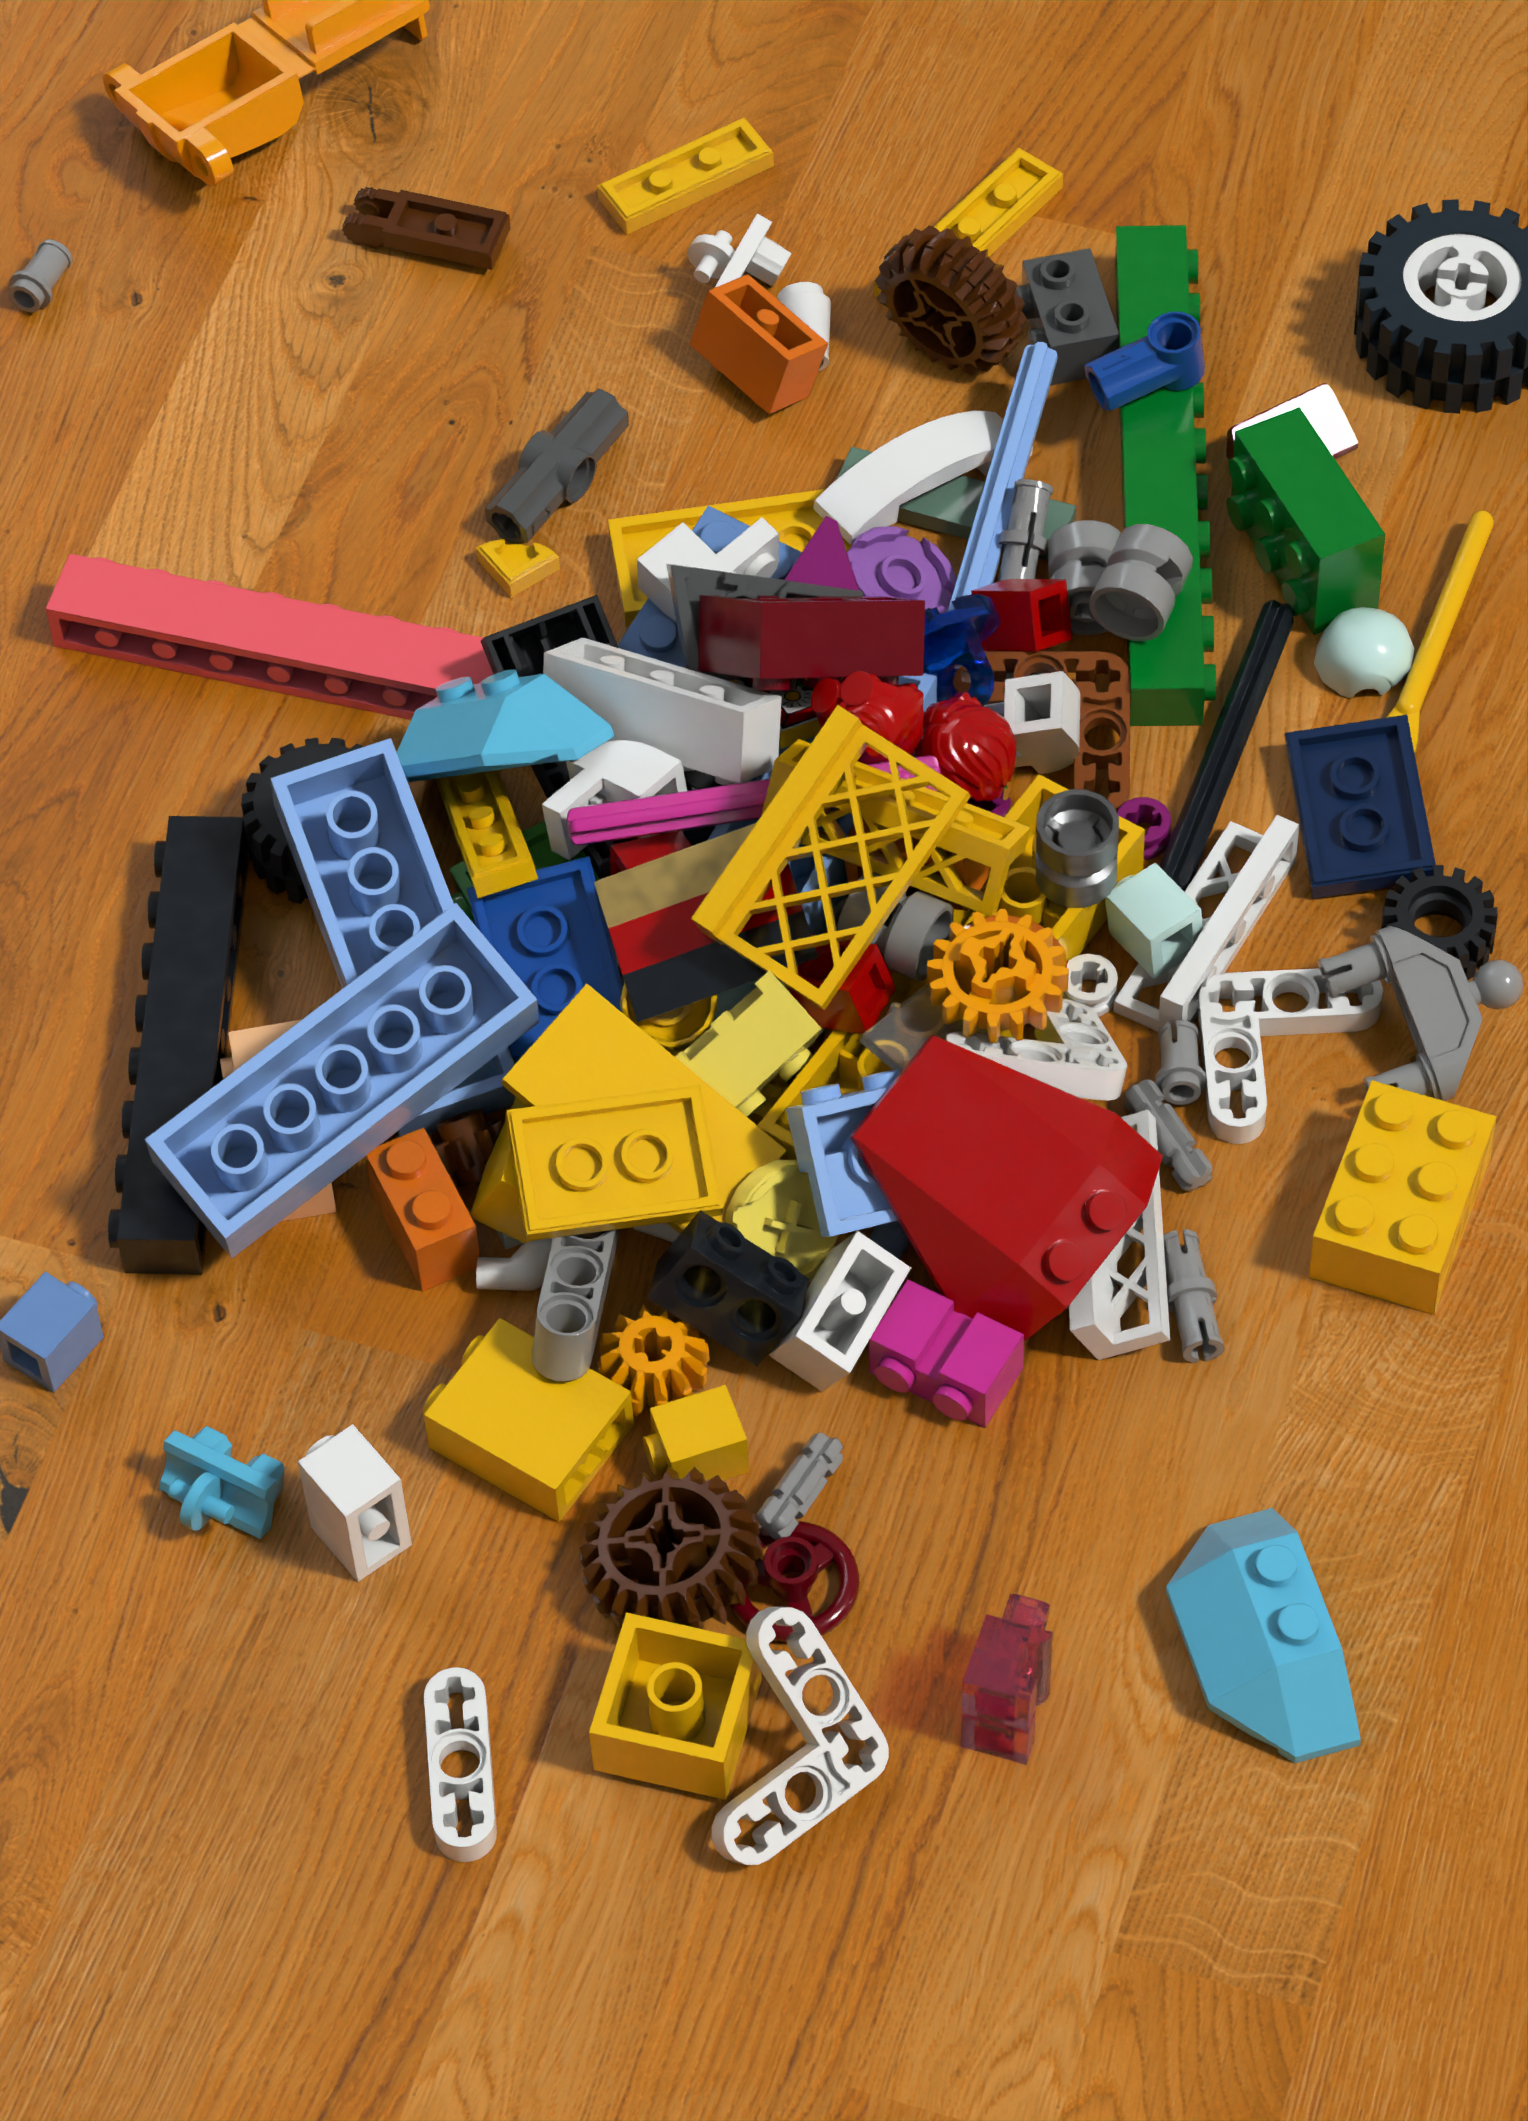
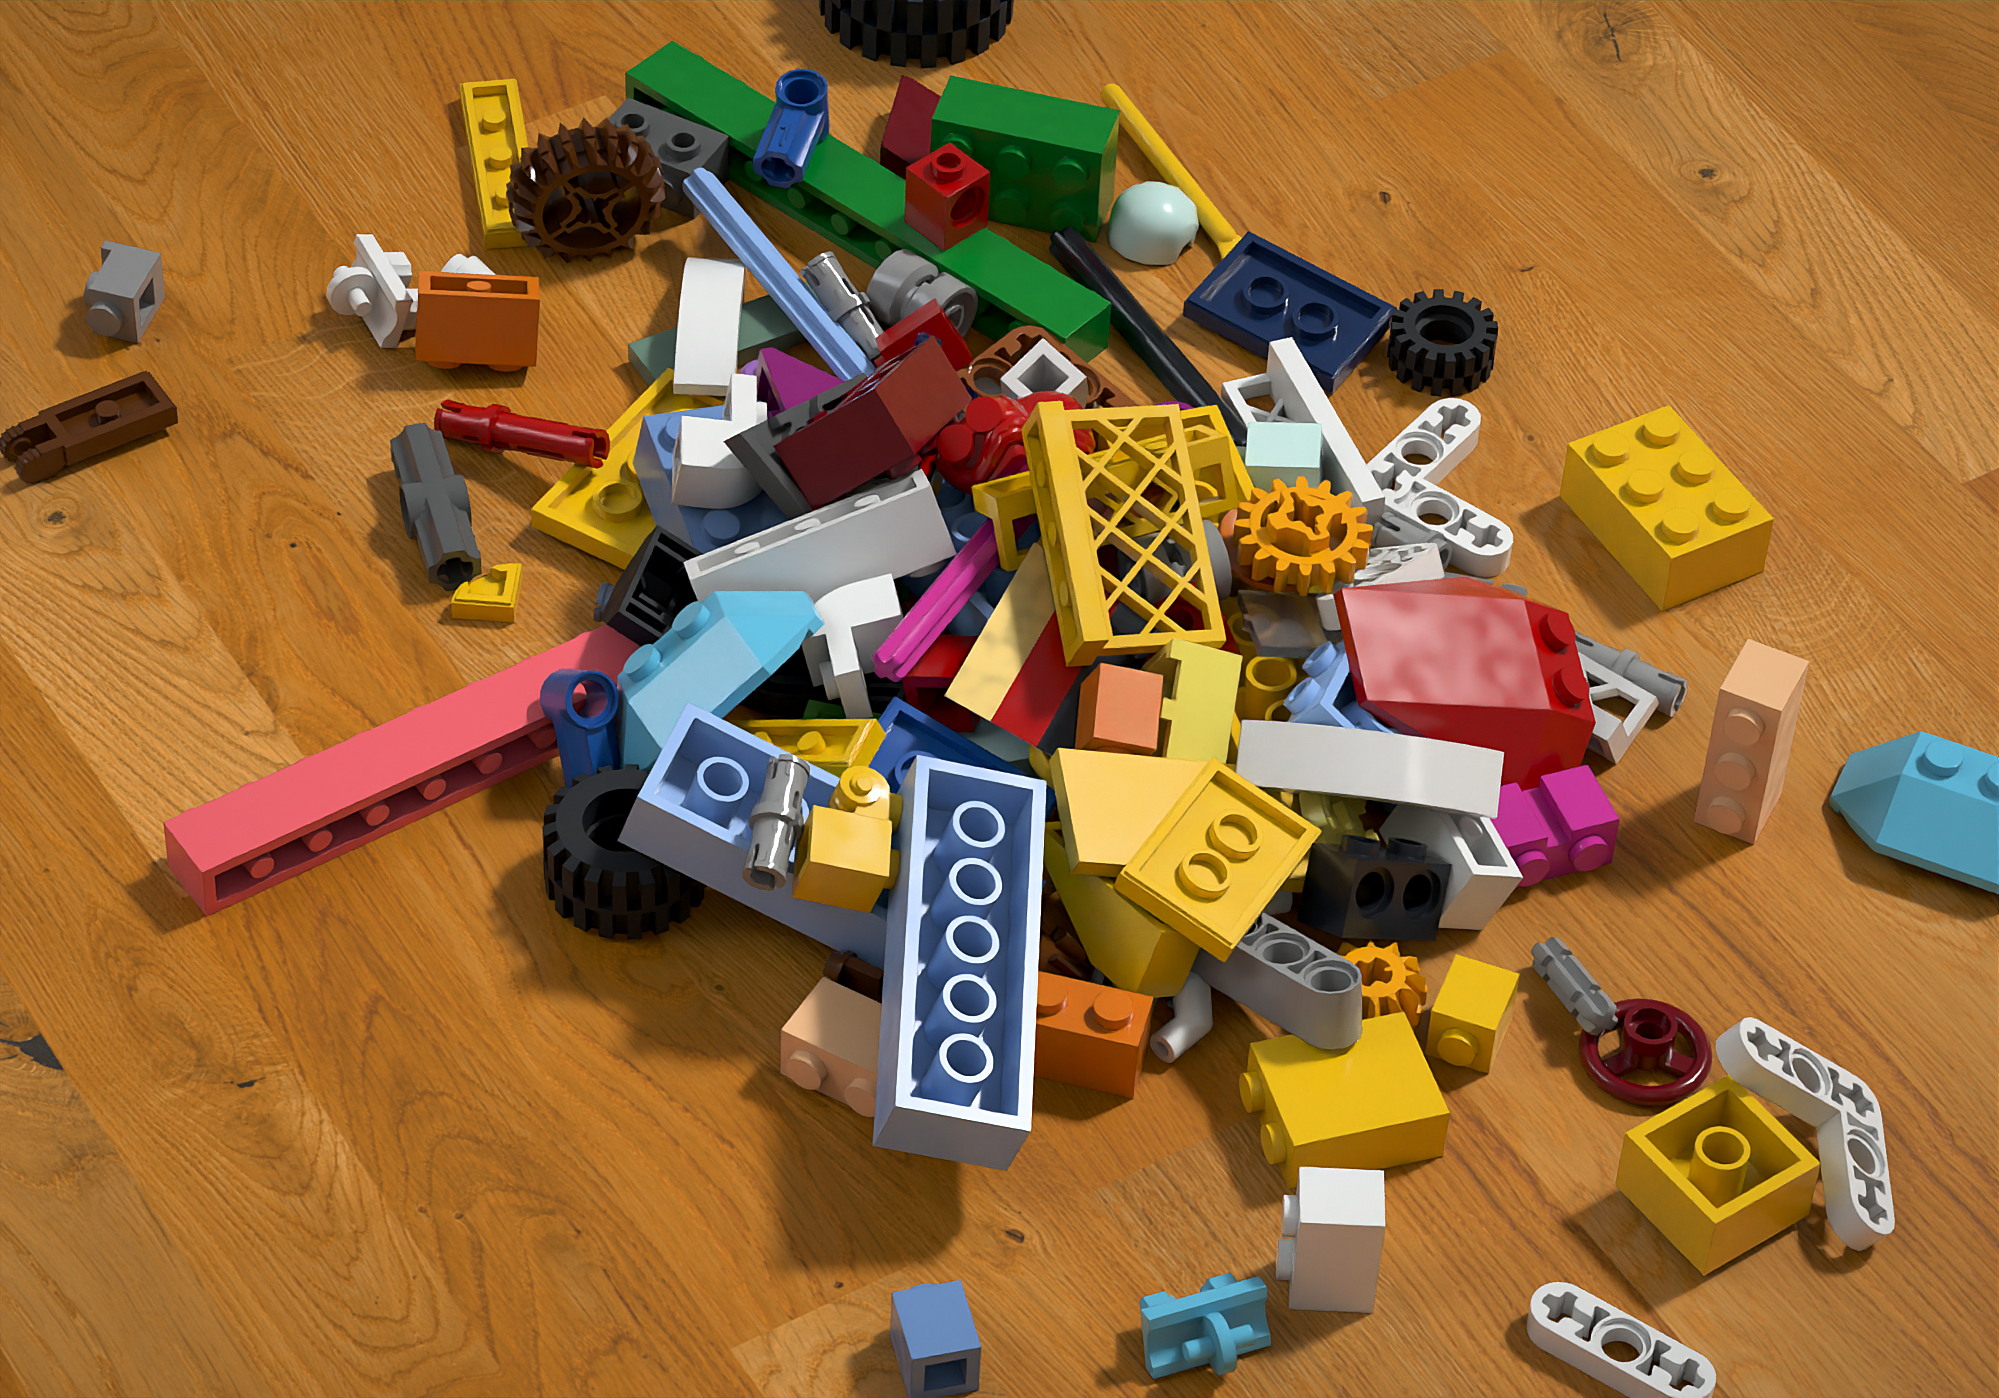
camera: 55 degrees left, 10 degrees down
black brick [108,816,250,1275] -> none
reddish brown gear [579,1465,763,1629] -> none
yellow tile [597,117,774,235] -> none
clear pink hips [961,1594,1053,1765] -> none
flat silver wheel [1035,789,1119,908] -> none
light grey wheel [1089,524,1193,641] -> none
light grey connector [1318,926,1524,1101] -> none
none -> light grey brick [84,240,165,343]
none -> red pin [434,399,610,469]
none -> blue piece [540,668,620,788]
none -> light grey pin [742,754,810,891]
none -> yellow brick [792,766,903,913]
none -> red brick [904,143,990,251]
none -> orange brick [1075,663,1163,756]
none -> white slope [1235,719,1504,819]
none -> light nougat brick [1694,639,1809,844]

